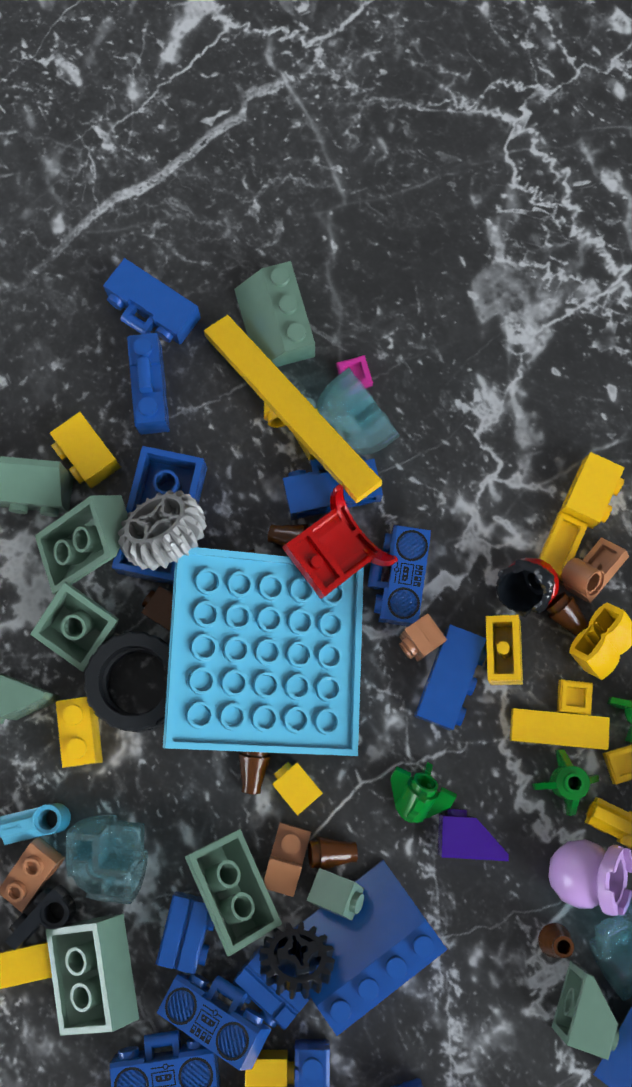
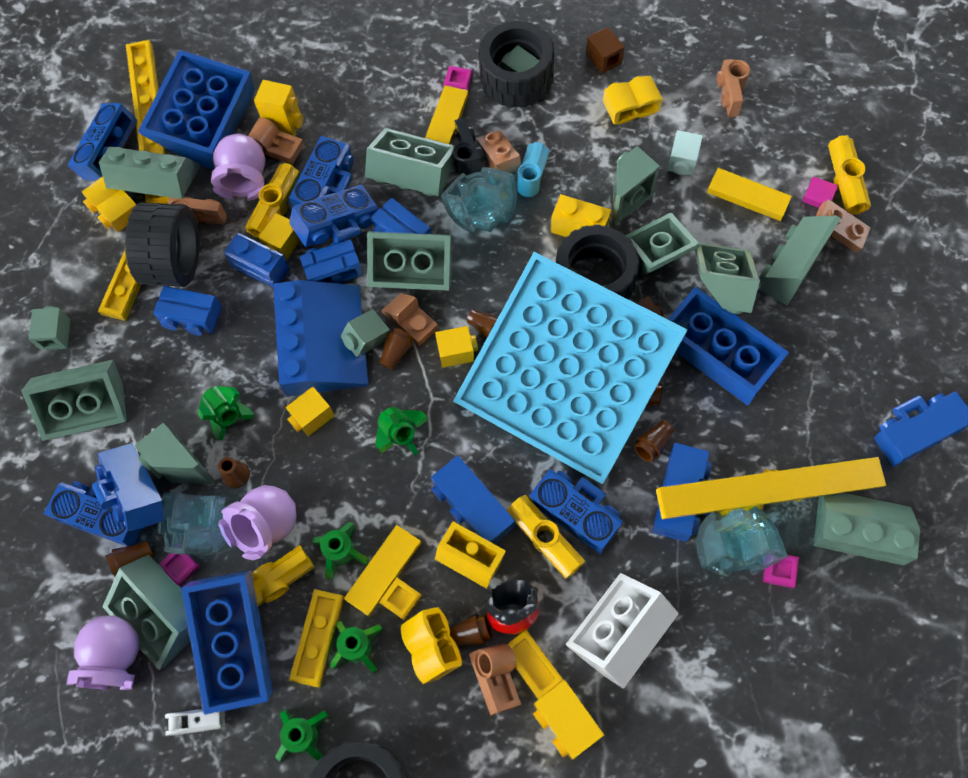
camera: 125 degrees right, 10 degrees down
yellow brick [50,412,121,489] -> none
light grey gear [118,490,207,571] -> none
blue piece [127,333,170,435] -> none
black gear [259,922,335,999] -> none
red piece [282,484,398,599] -> none
nougat plate [399,613,447,662] -> none
dark purple slope [438,809,509,861] -> none
none -> green brick [197,386,254,440]
none -> yellow brick [286,387,335,437]
none -> yellow piece [506,495,585,579]
none -> white slope [566,573,679,689]

